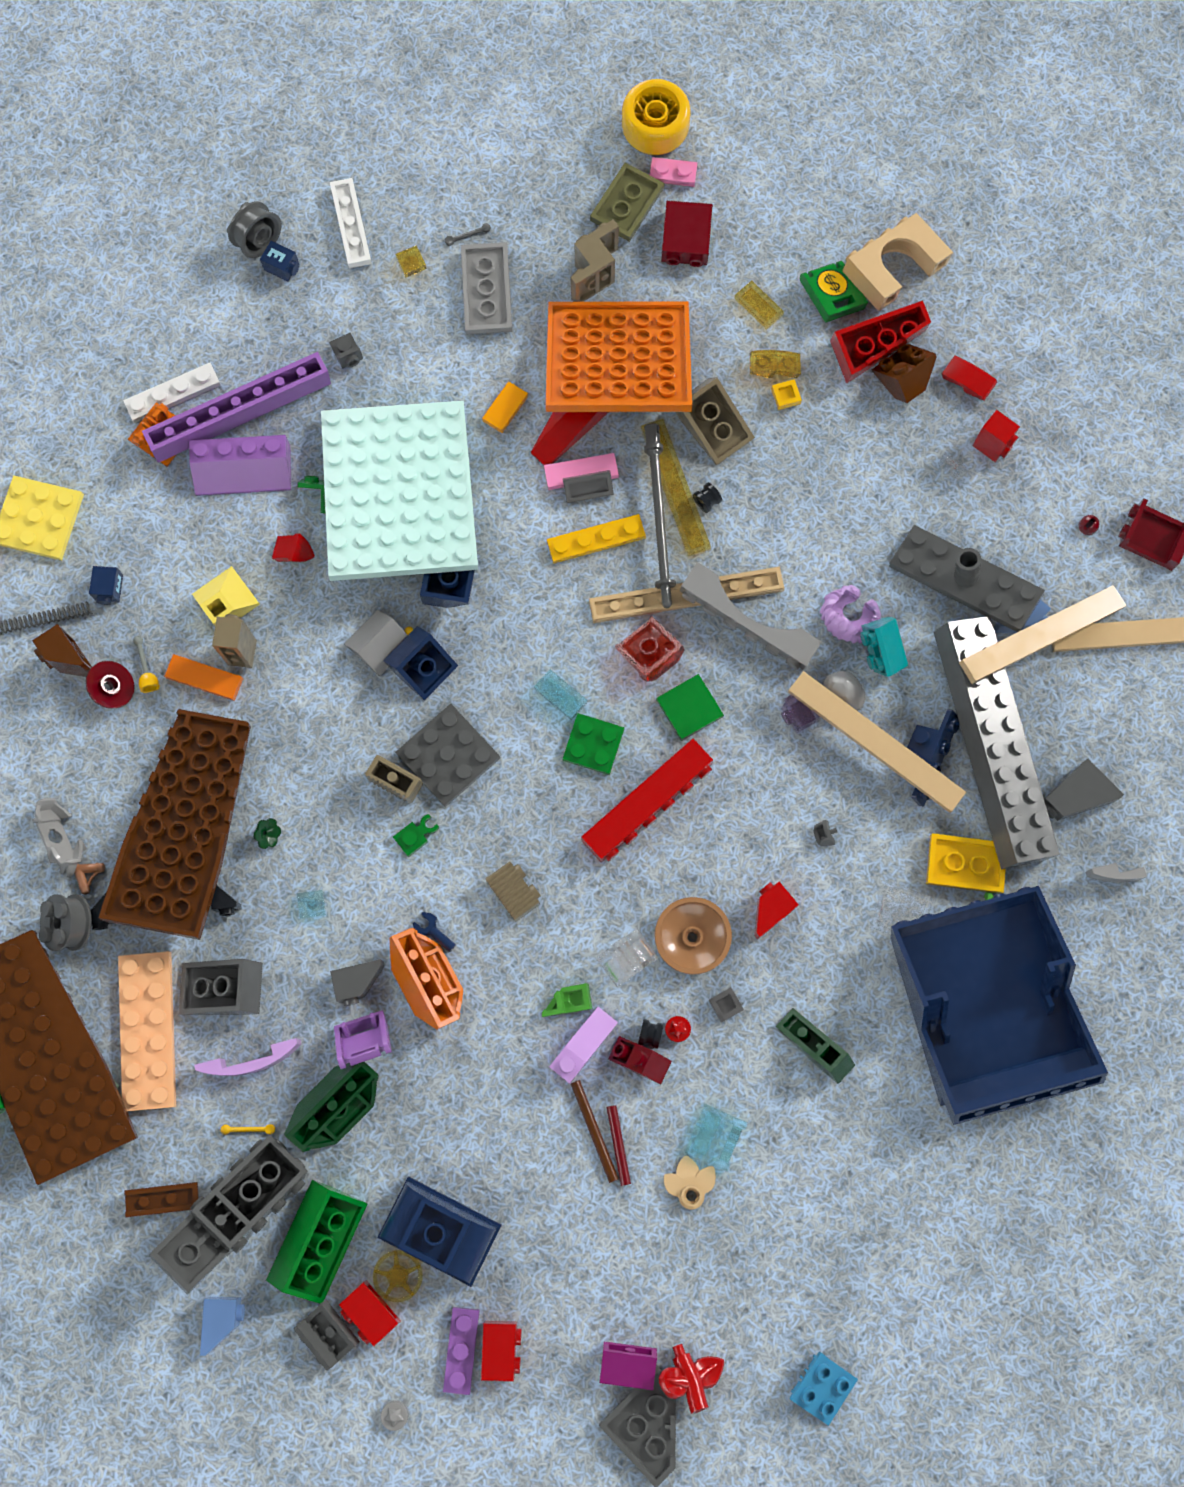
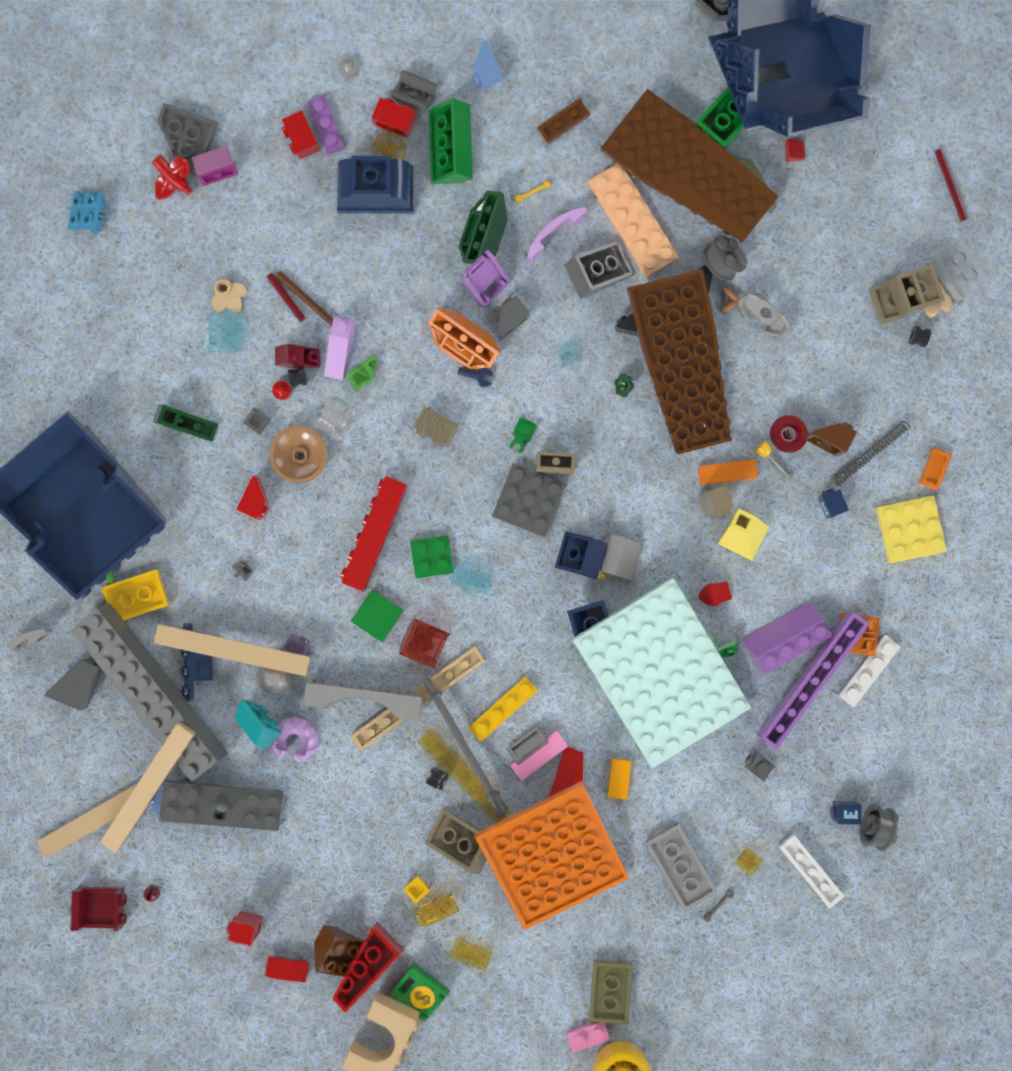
camera: 155 degrees right, 10 degrees up
dark grey wedge [149,1135,308,1295] -> none
dark tan bracket [570,219,619,302] -> none
dark red panel [661,200,713,267] -> none

